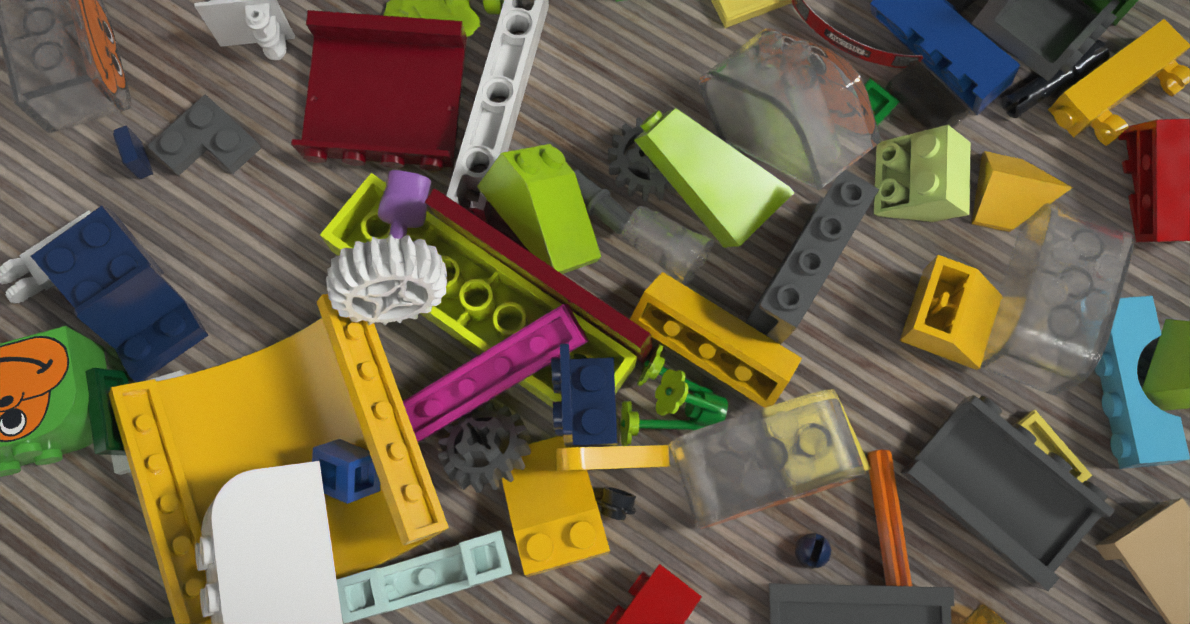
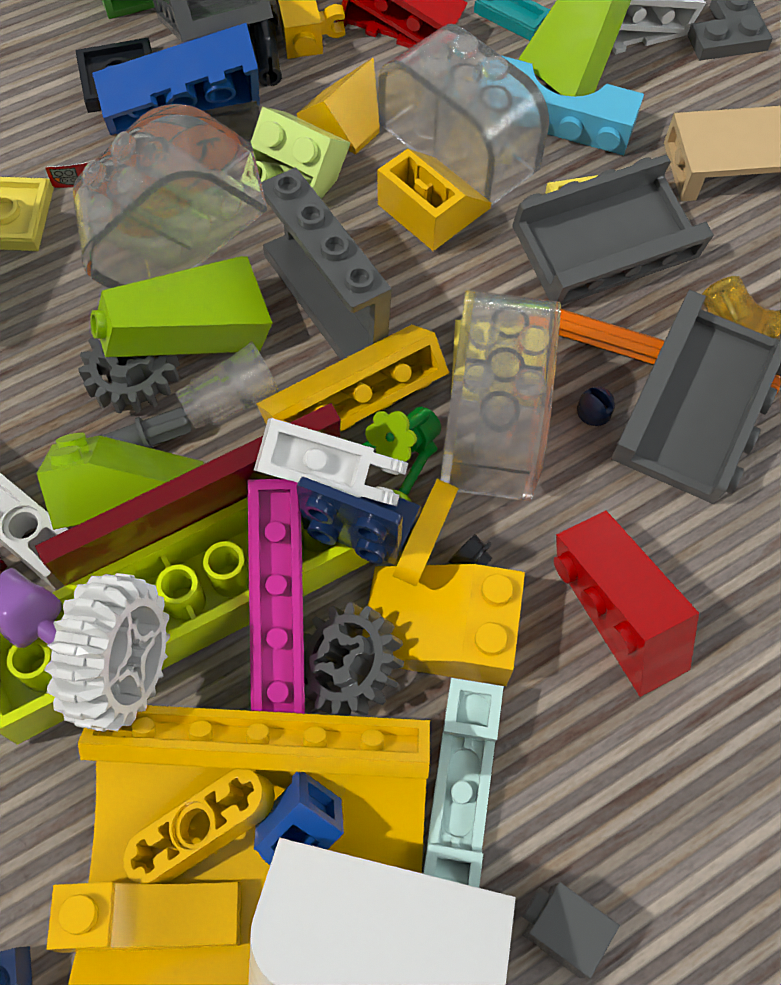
camera: 65 degrees left, 10 degrees down
none -> yellow slope [46,882,241,953]
none -> yellow beam [123,769,275,884]
none -> white hinge [254,418,408,506]

